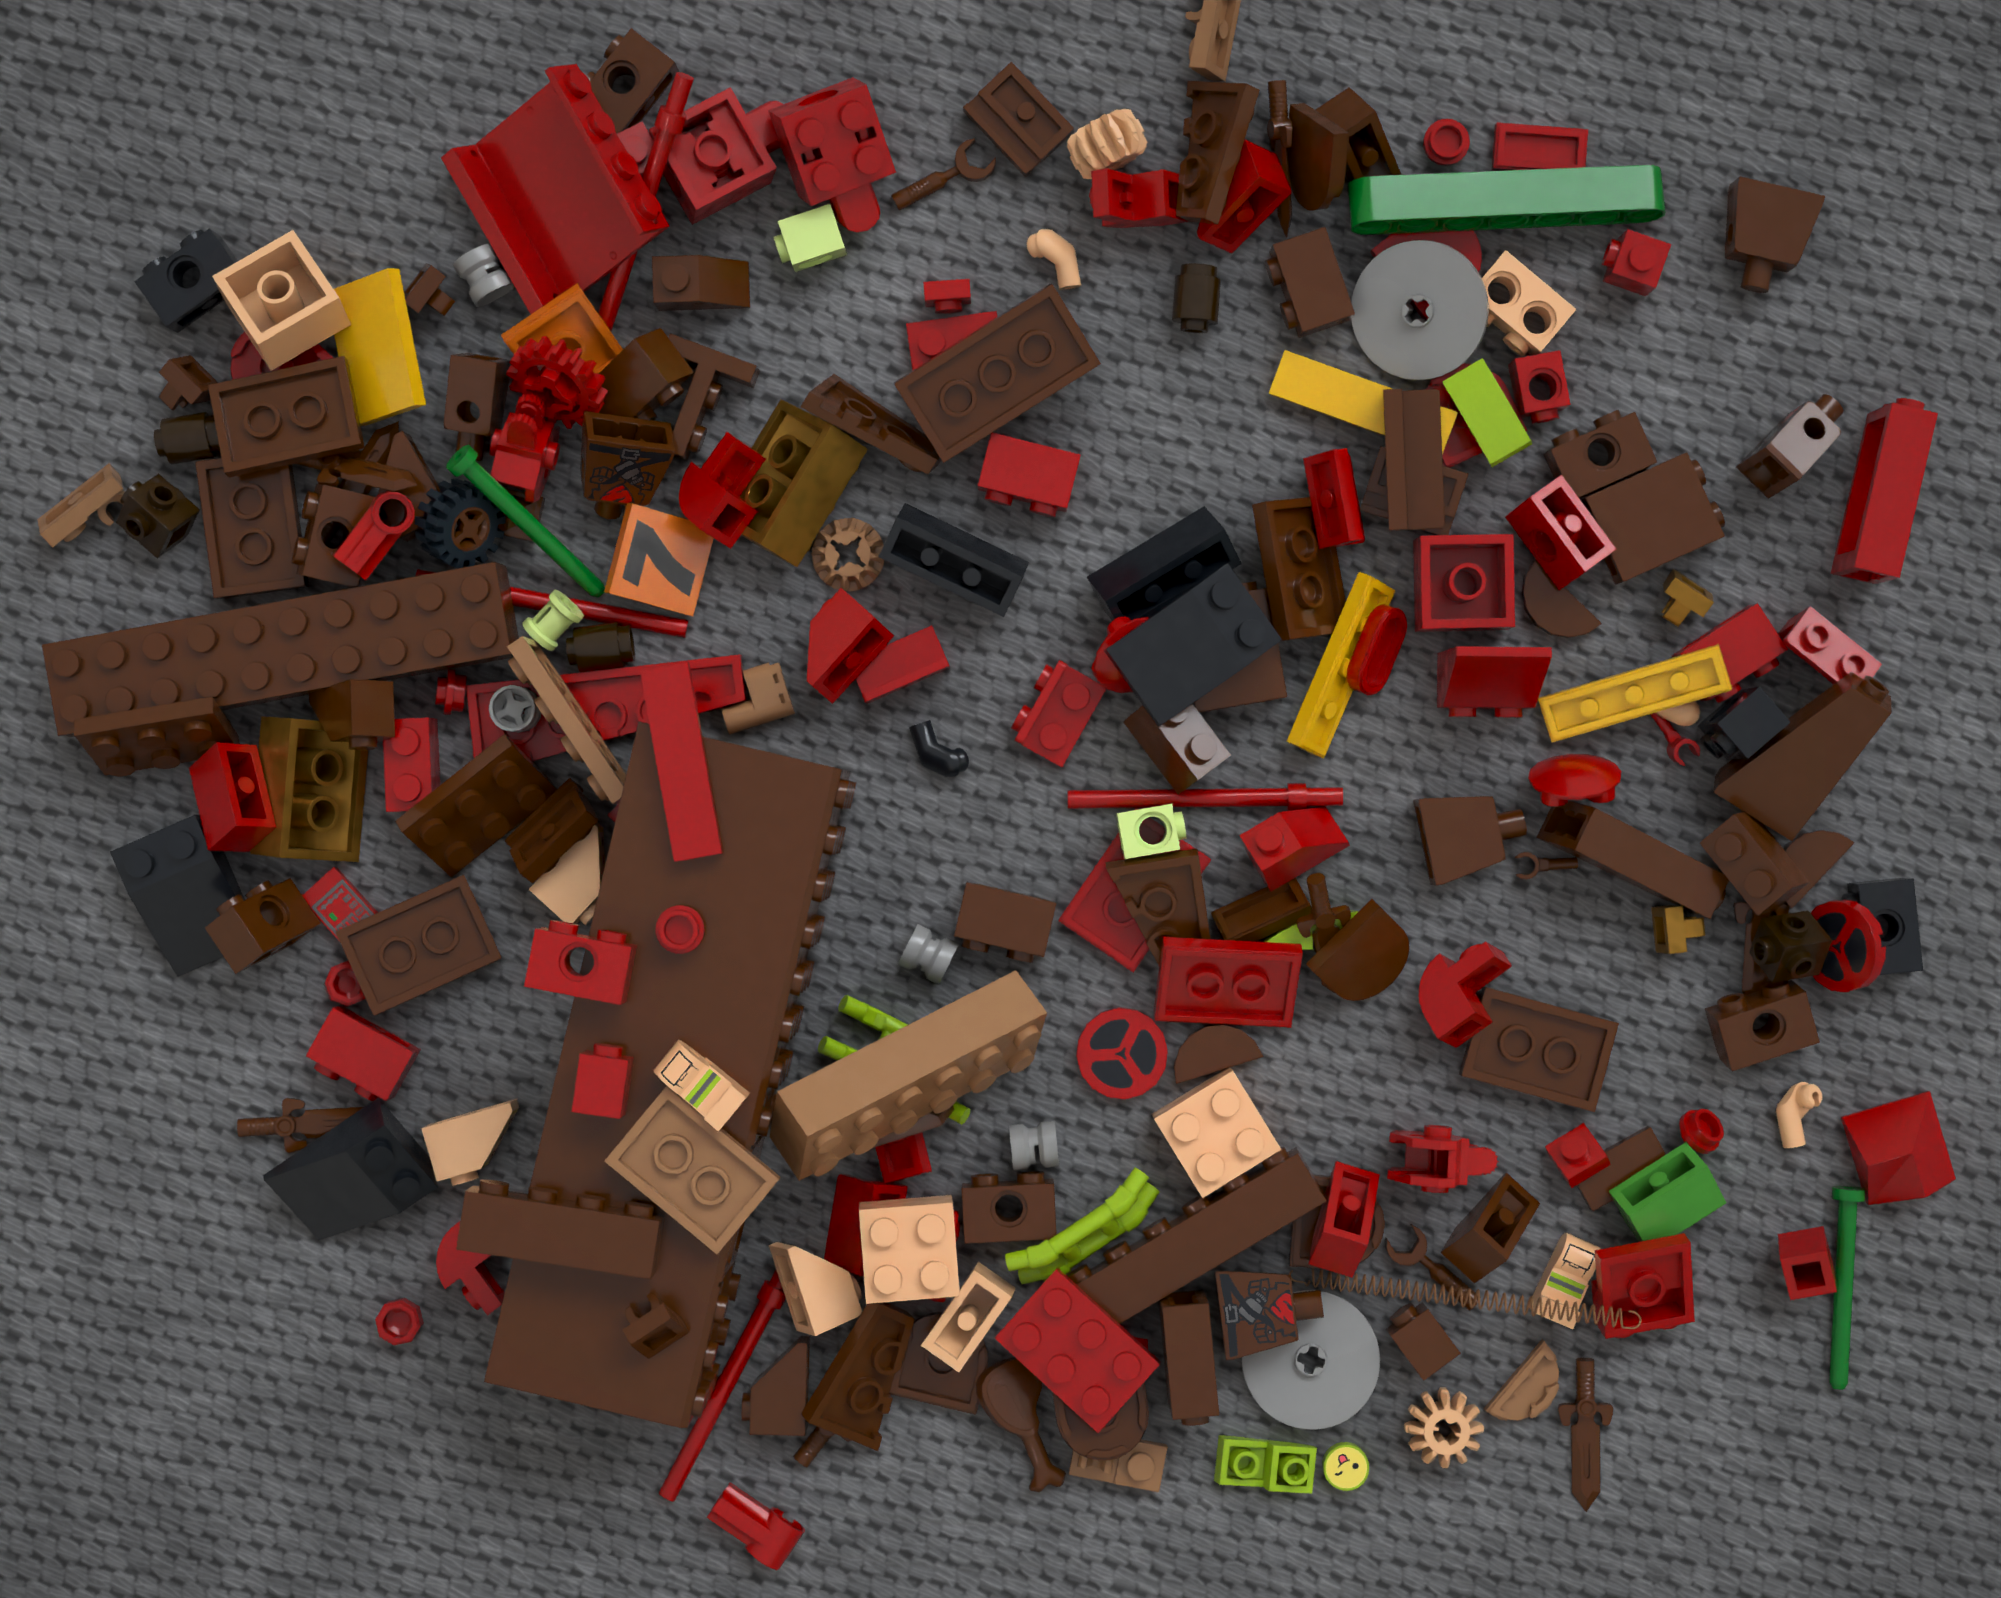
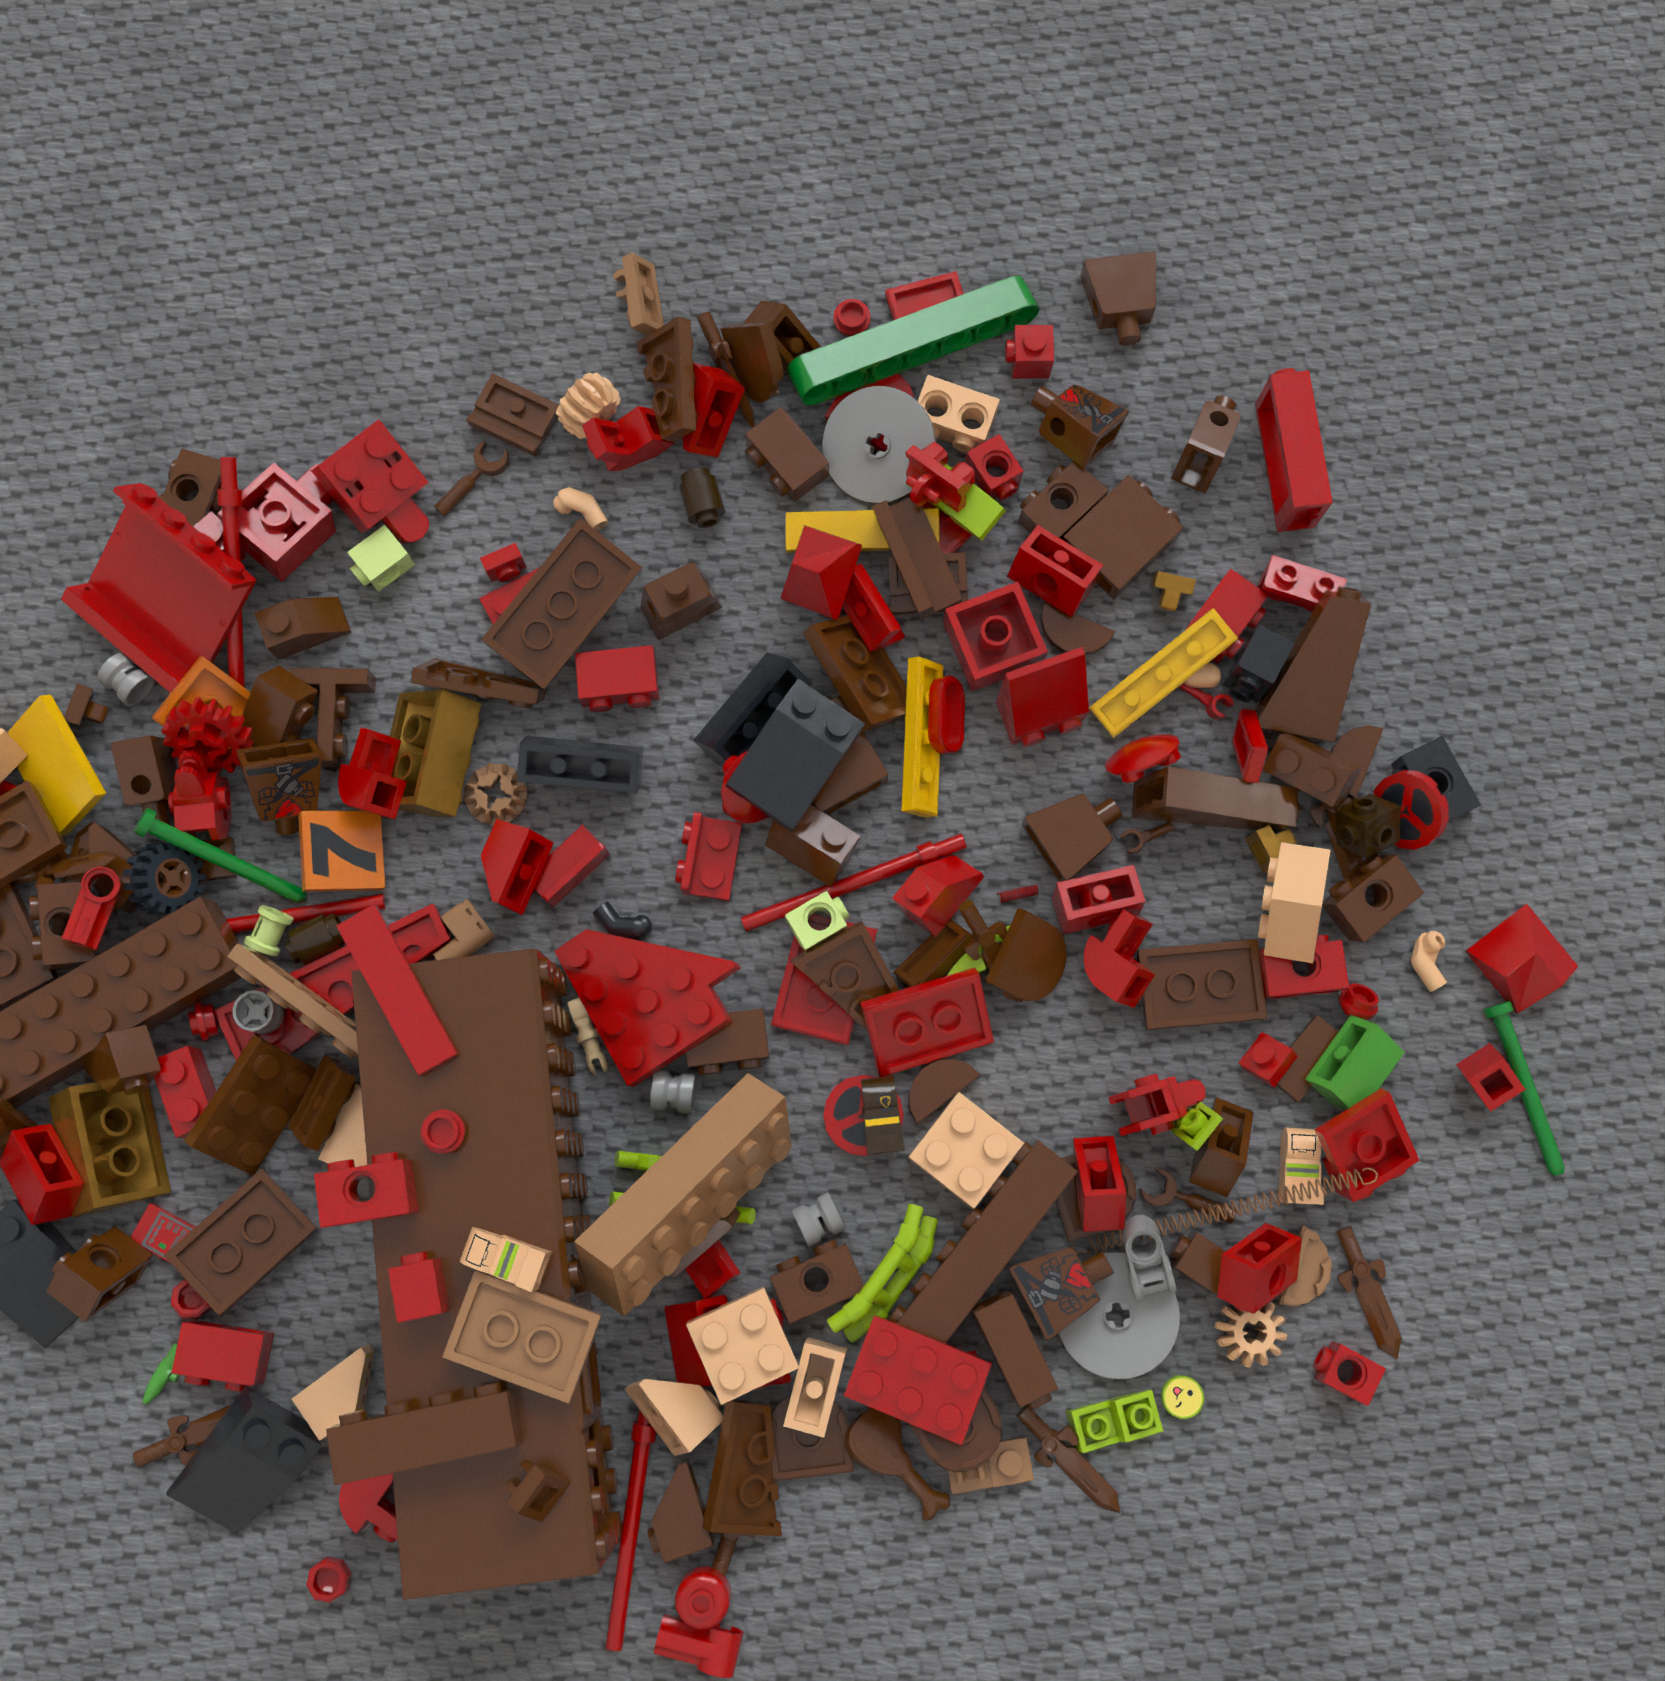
camera: 25 degrees left, 10 degrees down
none -> bright green helmet [142,1343,180,1405]
none -> red wing [554,929,741,1087]
none -> tan piece [567,998,608,1076]
none -> reddish brown torso [640,562,723,640]
none -> red head [675,1566,732,1630]
none -> red slope [780,525,862,620]
none -> dark brown leg [861,1076,905,1155]
none -> red hips [905,441,975,513]
none -> red leg [997,884,1038,903]
none -> reddish brown sword [1016,1405,1120,1513]
none -> reddish brown torso [1031,385,1129,468]
none -> red brick [1052,865,1145,935]
none -> light grey piece [1121,1215,1177,1302]
none -> lime slope [1170,1102,1223,1151]
none -> red brick [1217,1223,1302,1314]
none -> red tile [1232,708,1268,783]
none -> light nougat brick [1258,842,1331,963]
none -> red brick [1259,935,1349,1000]
none -> red brick [1313,1341,1386,1406]

